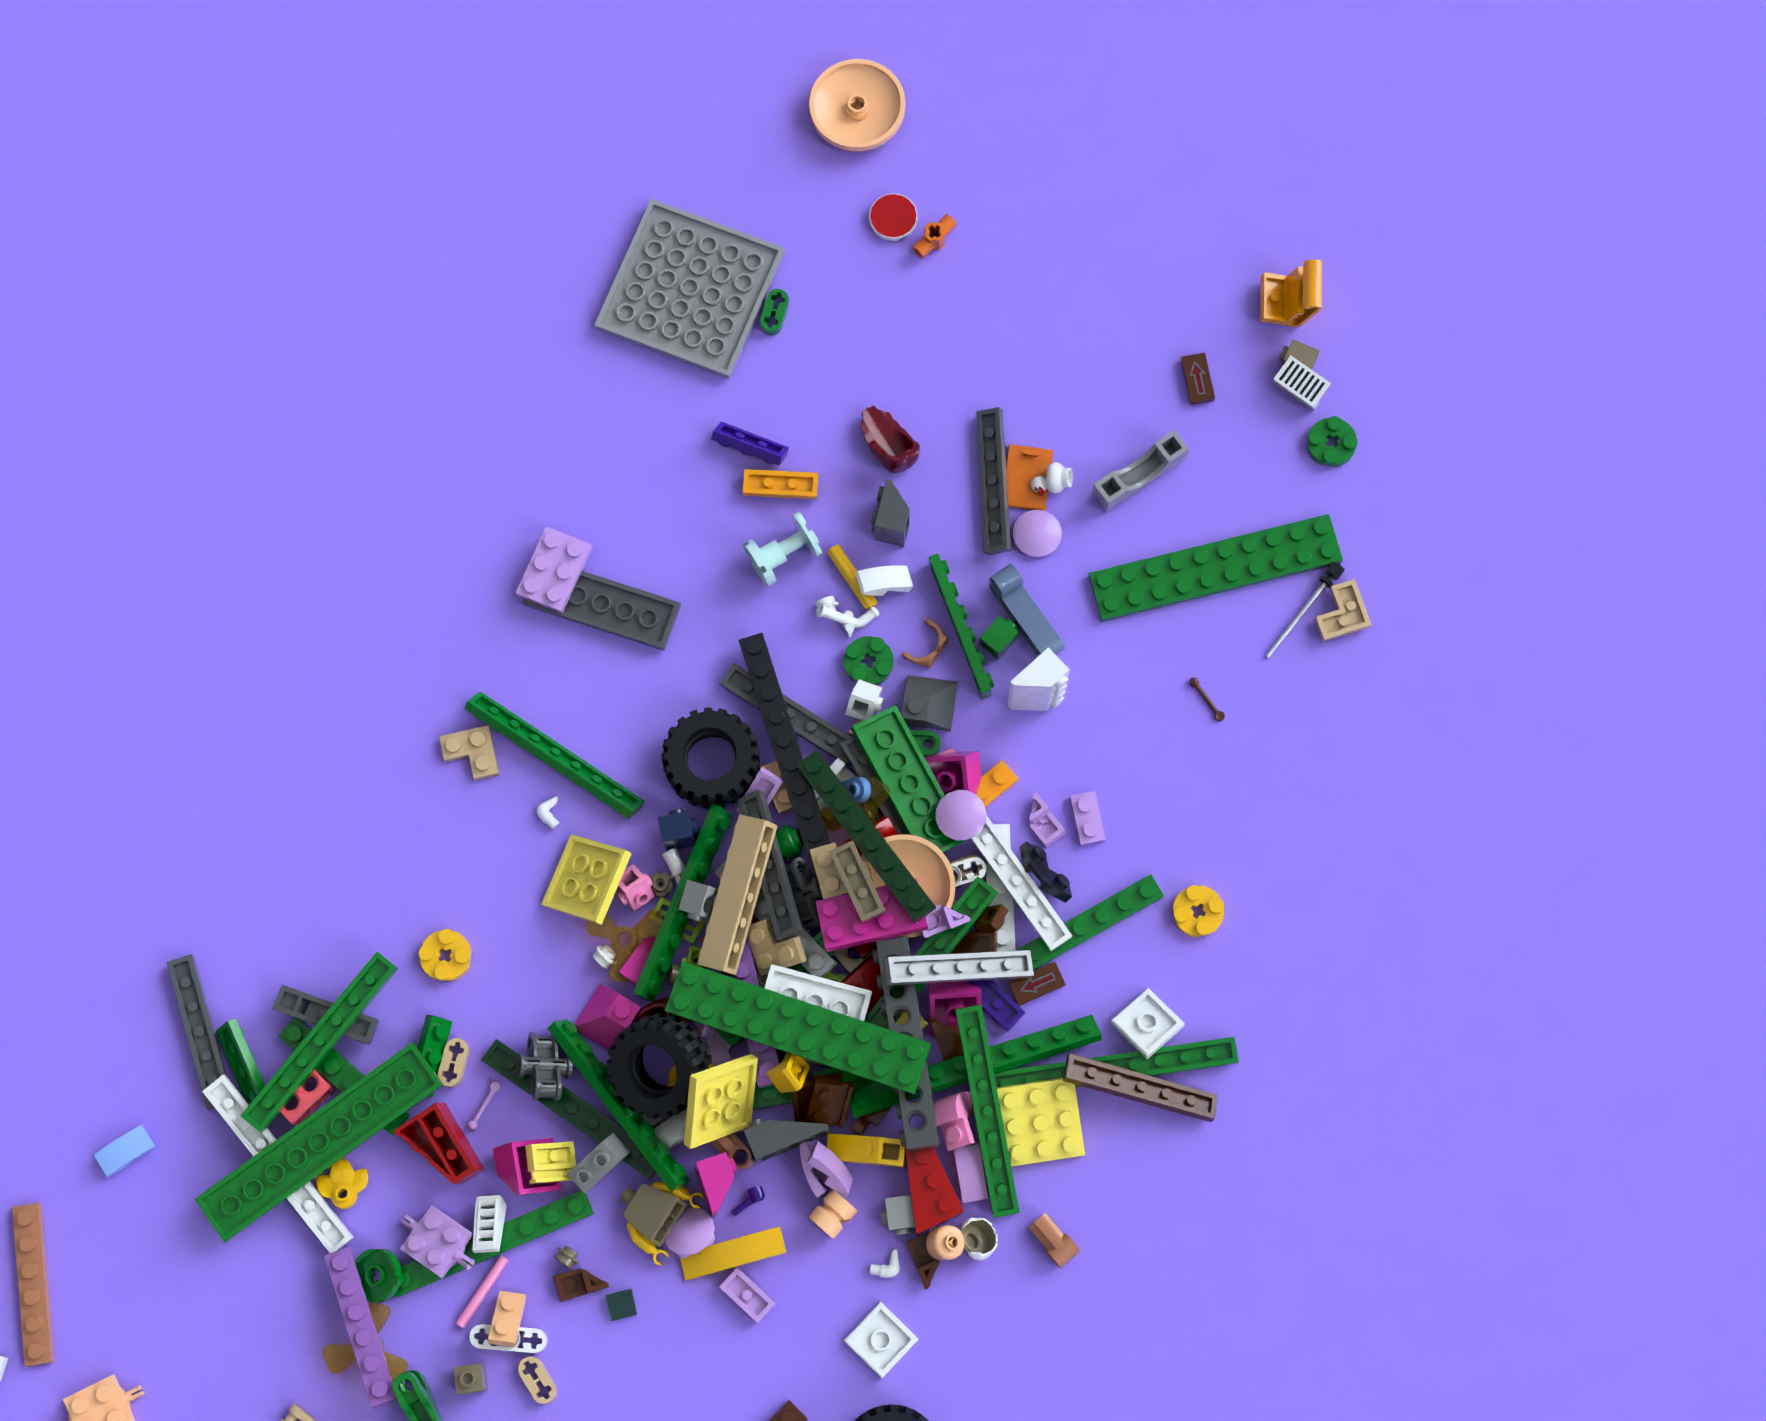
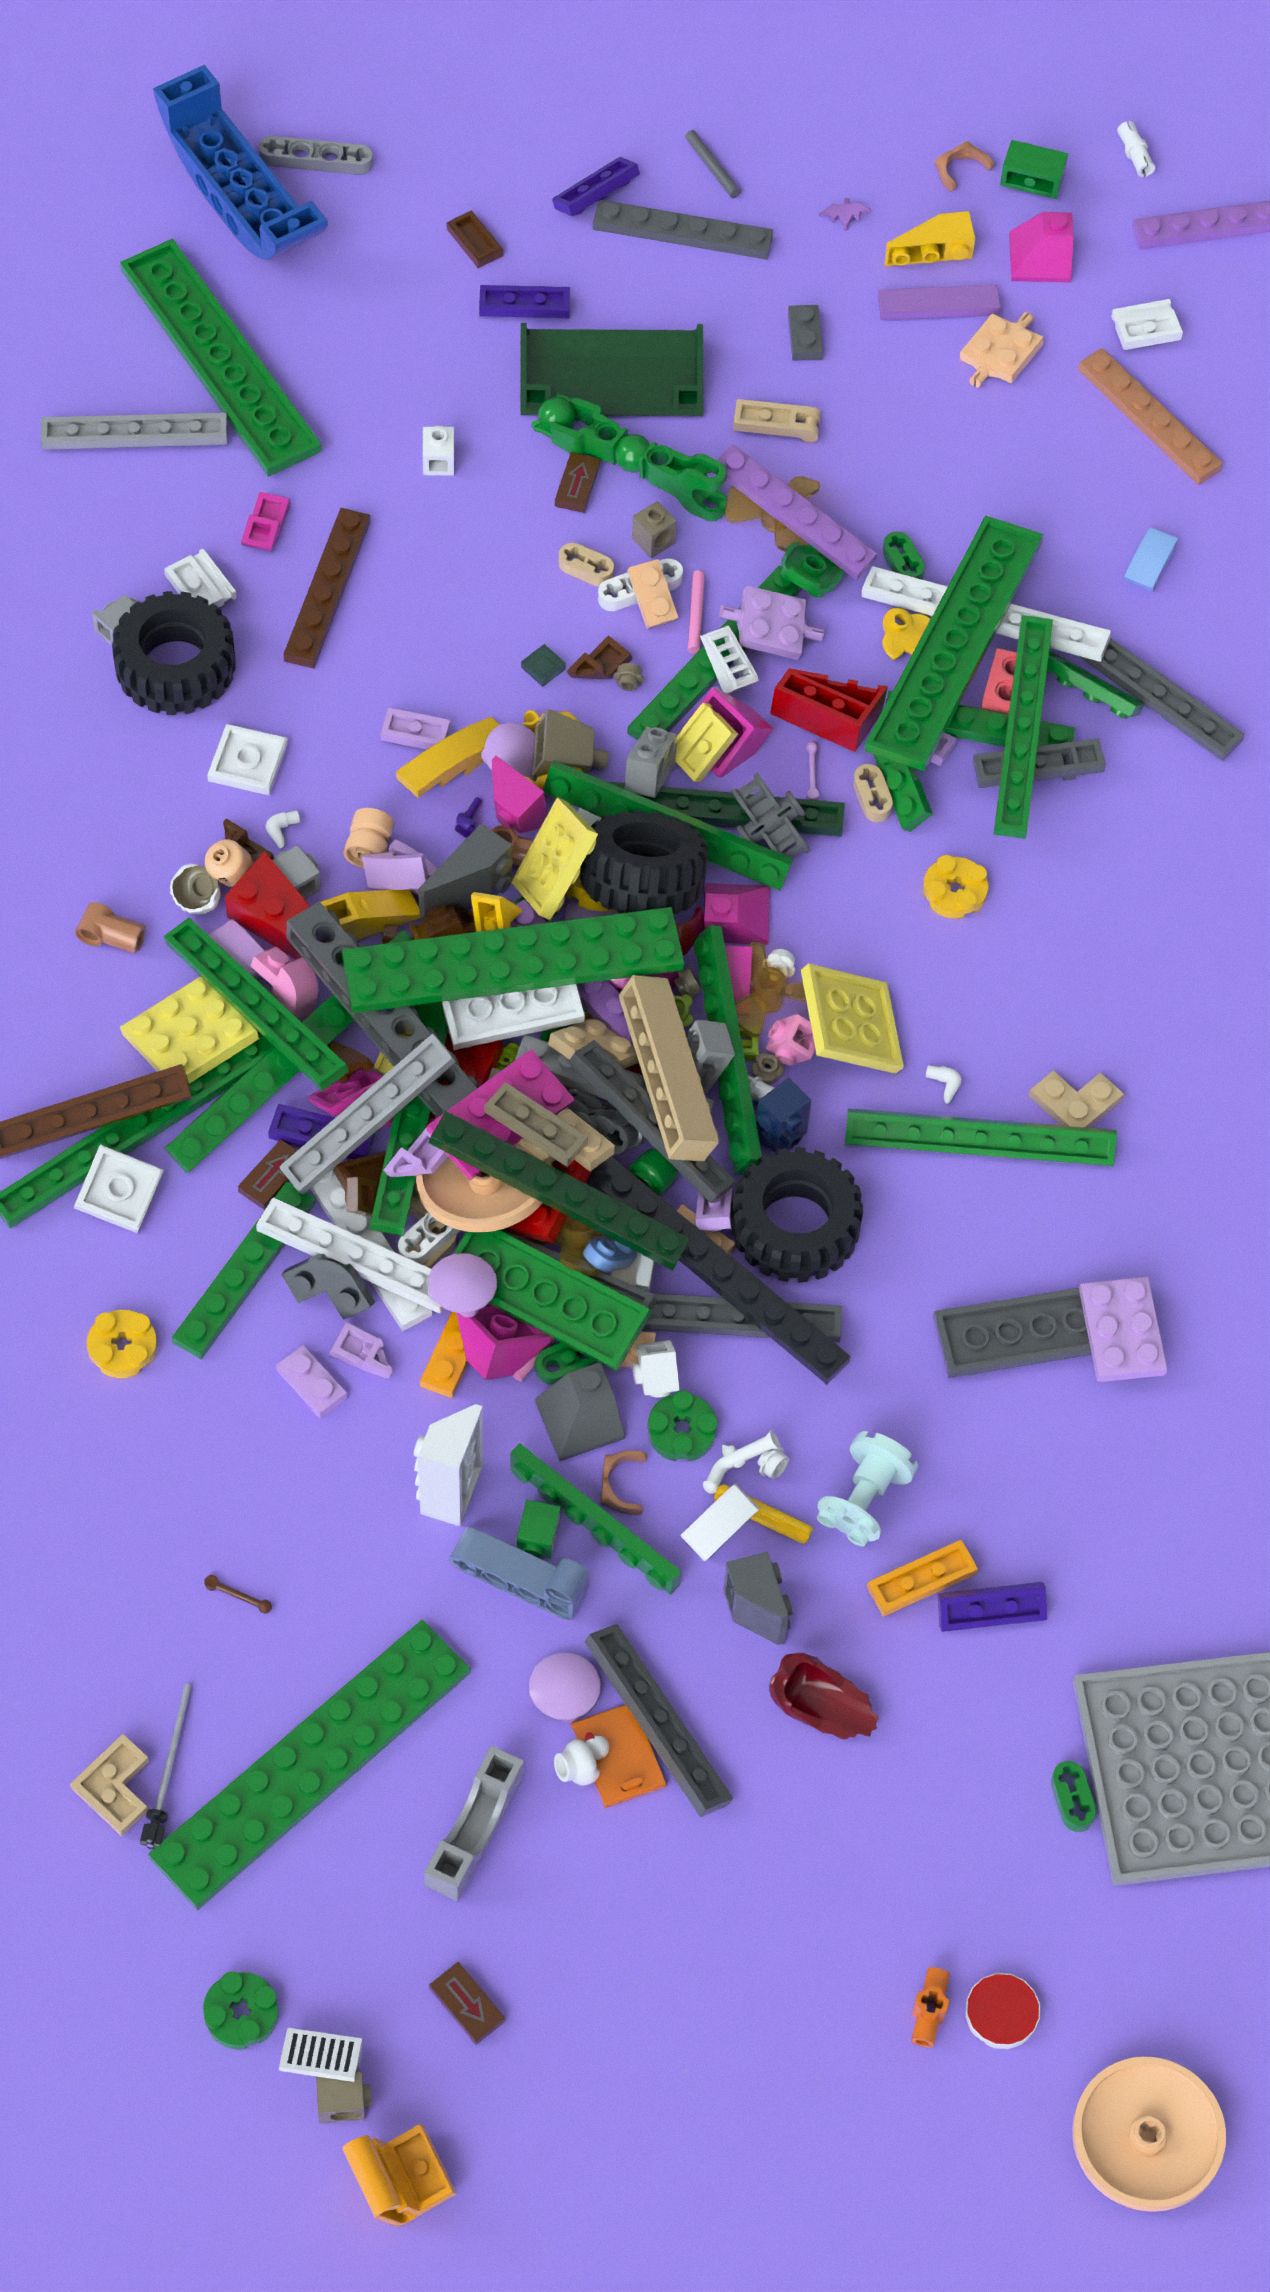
camera: 145 degrees right, 15 degrees down
none -> green beam [883,532,925,580]

